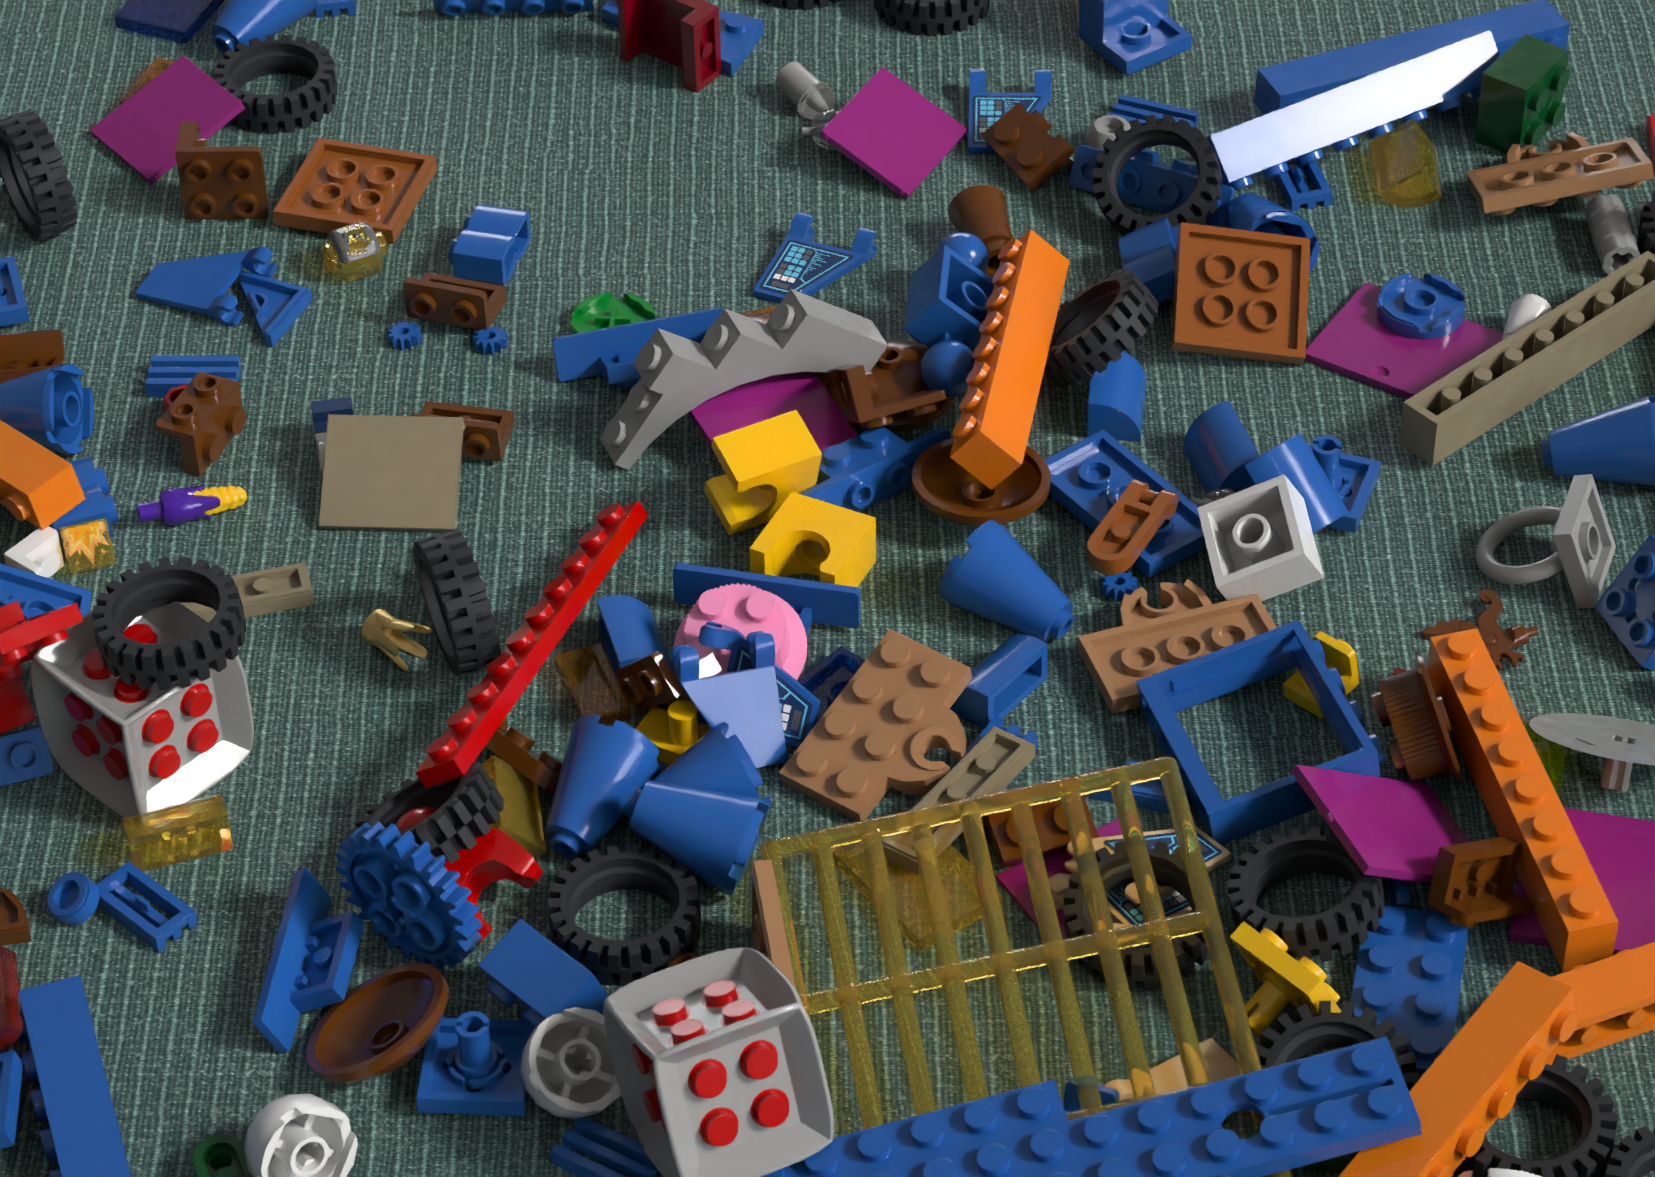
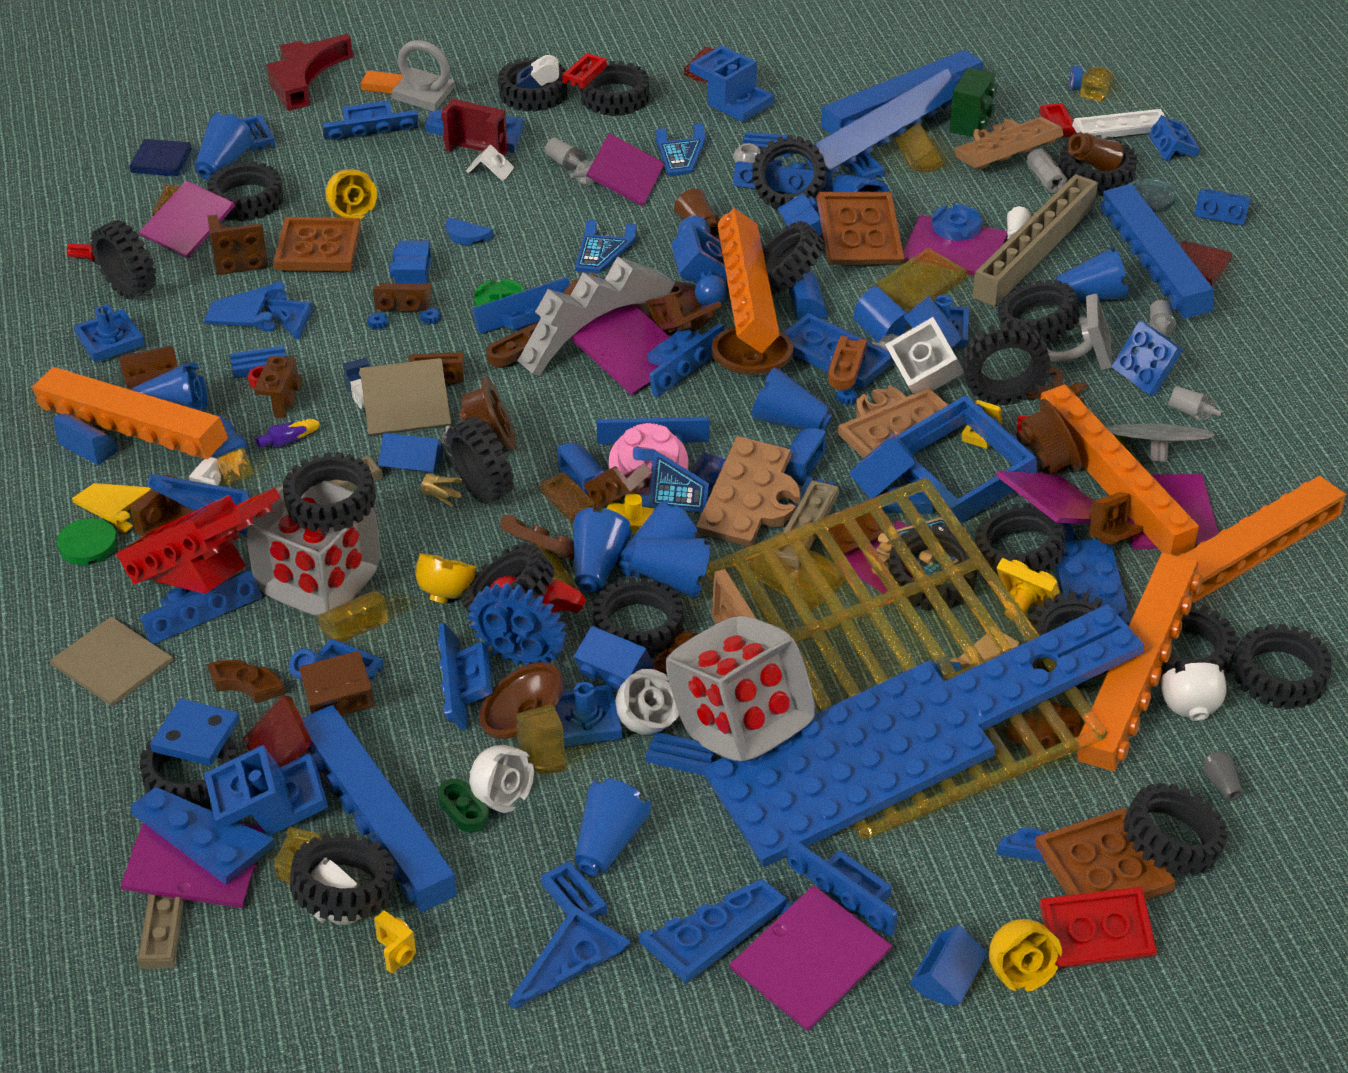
camera: 15 degrees left, 0 degrees up
clear yellow head [321,222,389,283] -> none
red plate [415,501,648,788] -> none
flag [671,631,788,768] -> none
yellow piece [704,410,822,535] -> none
yellow piece [749,491,876,588] -> none
reddish brown bracket [981,102,1075,192] -> none
none -> reddish brown bracket [299,651,376,716]
none -> yellow cylinder [325,169,377,219]
none -> blue brick [378,433,444,473]
none -> yellow cylinder [415,553,477,604]
none -> blue tile [446,217,493,245]
none -> reddish brown piece [459,377,516,451]
none -> white bracket [466,144,514,181]
none -> reddish brown plate [486,322,538,368]
none -> clear yellow brick [516,704,565,774]
none -> blue brick [849,433,916,500]
none -> clear yellow tile [876,248,967,311]
none -> black tyre [962,322,1051,405]
none -> black tyre [998,280,1080,343]

